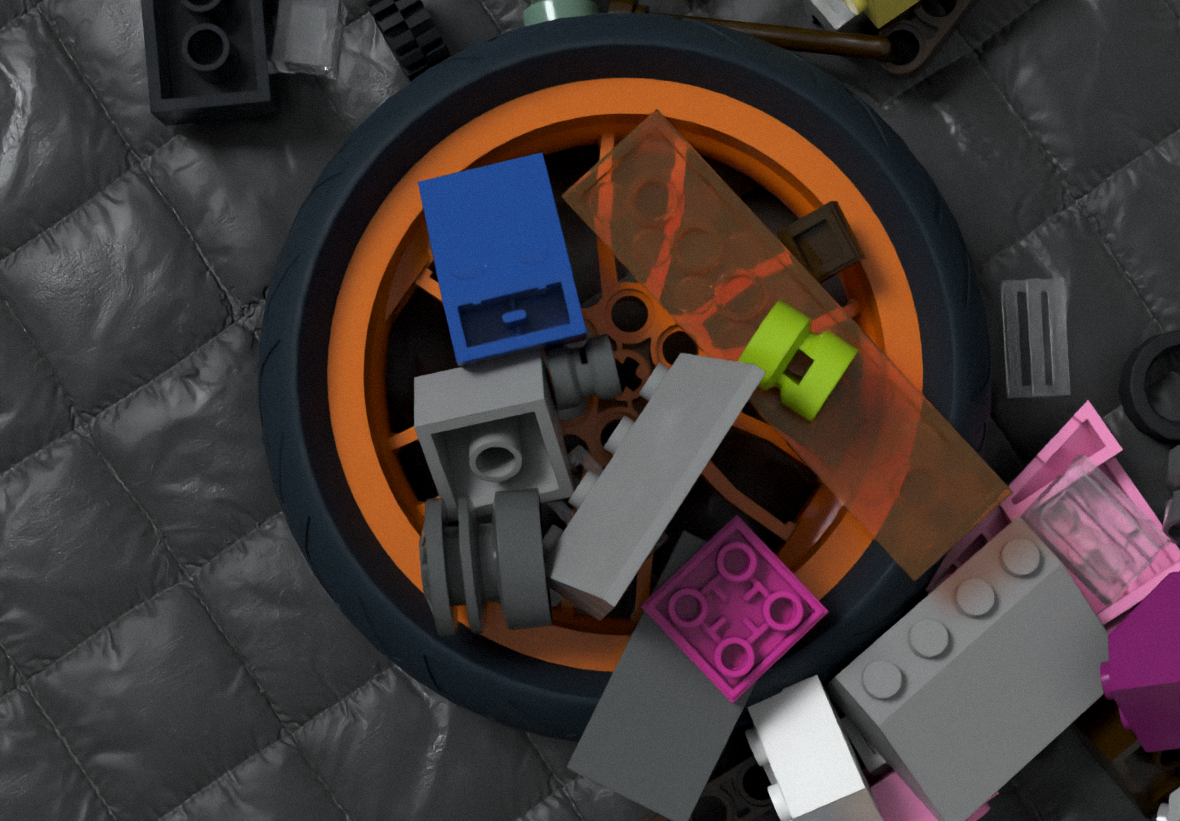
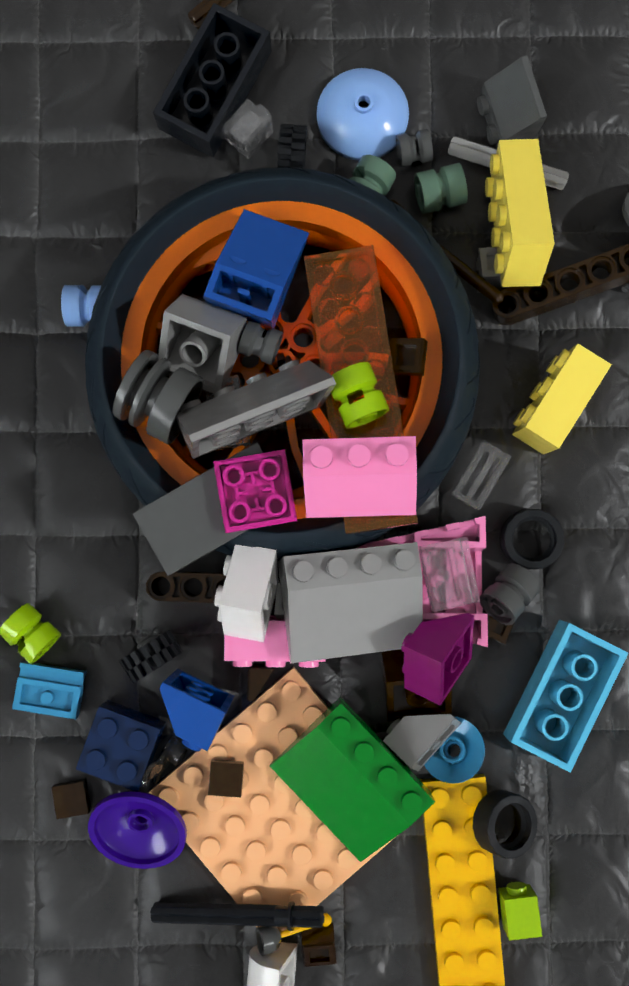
camera: 30 degrees right, 0 degrees up
none -> light blue wheel [61,285,101,327]
none -> bright pink slope [302,436,417,518]
none -> light yellow brick [512,344,612,455]

